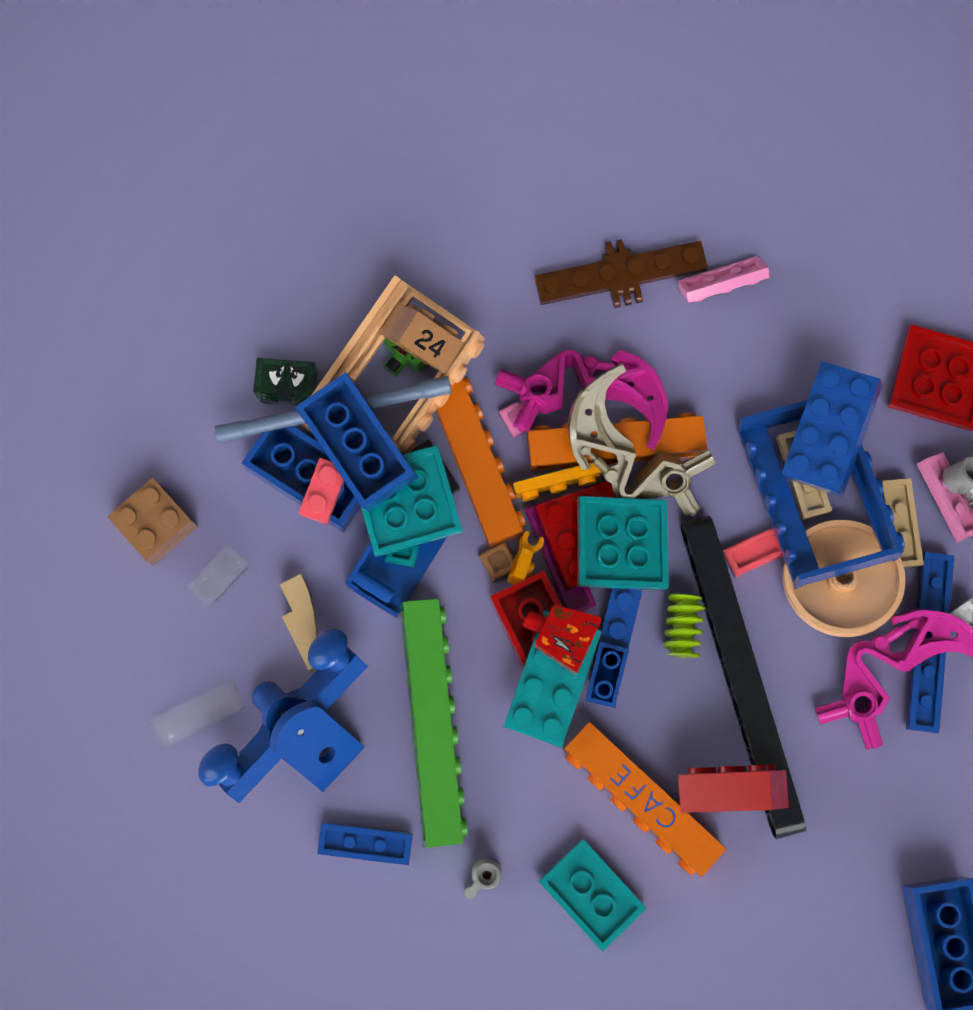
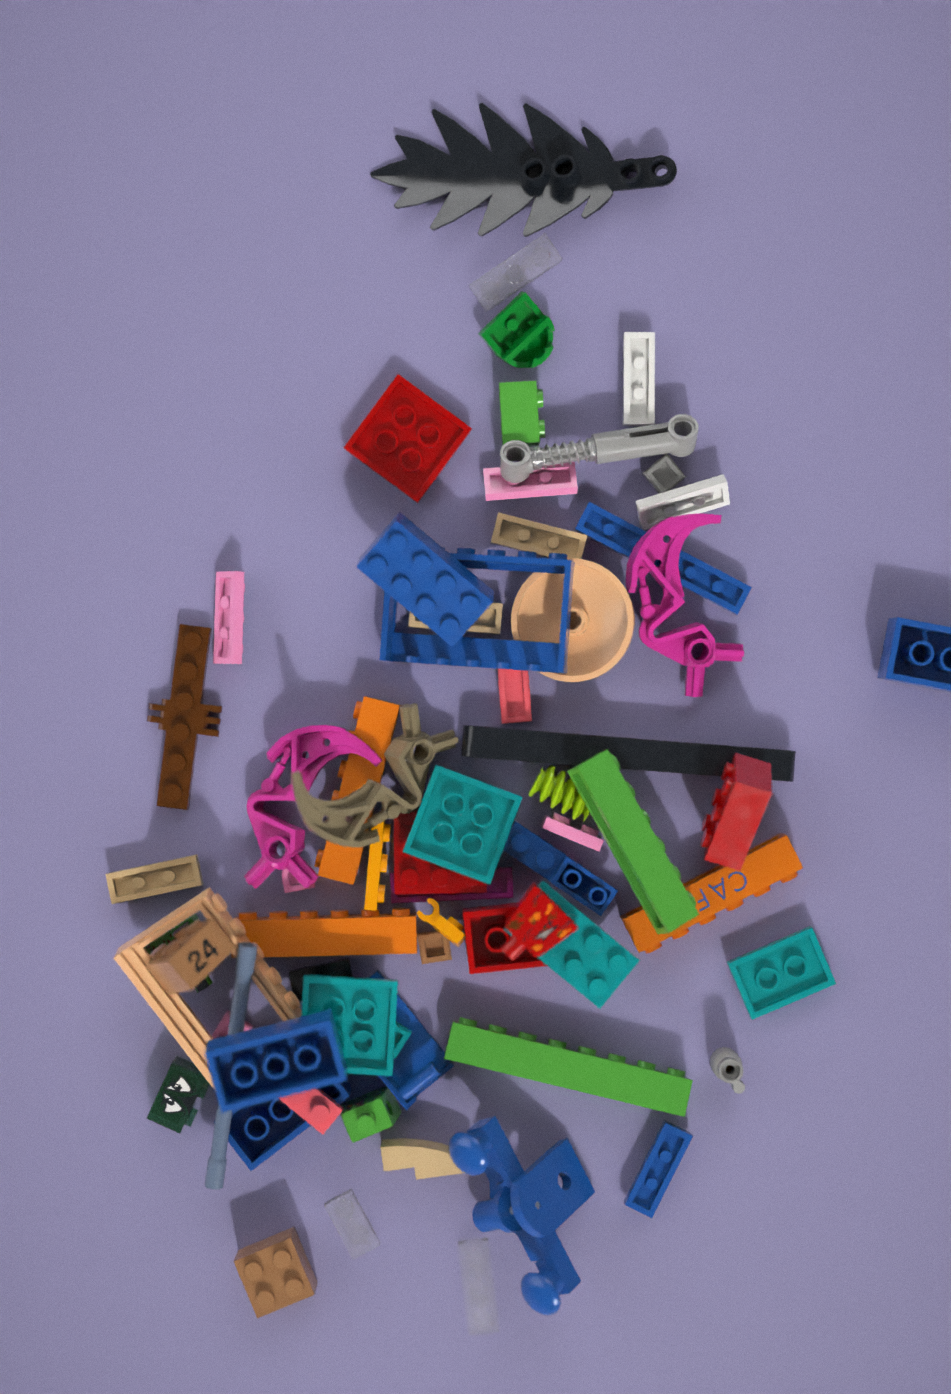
camera: 65 degrees left, 10 degrees up
none -> tan plate [105,854,204,904]
none -> bright green torso [340,1086,402,1143]
none -> bright pink plate [541,812,604,852]
none -> bright green brick [567,749,699,934]

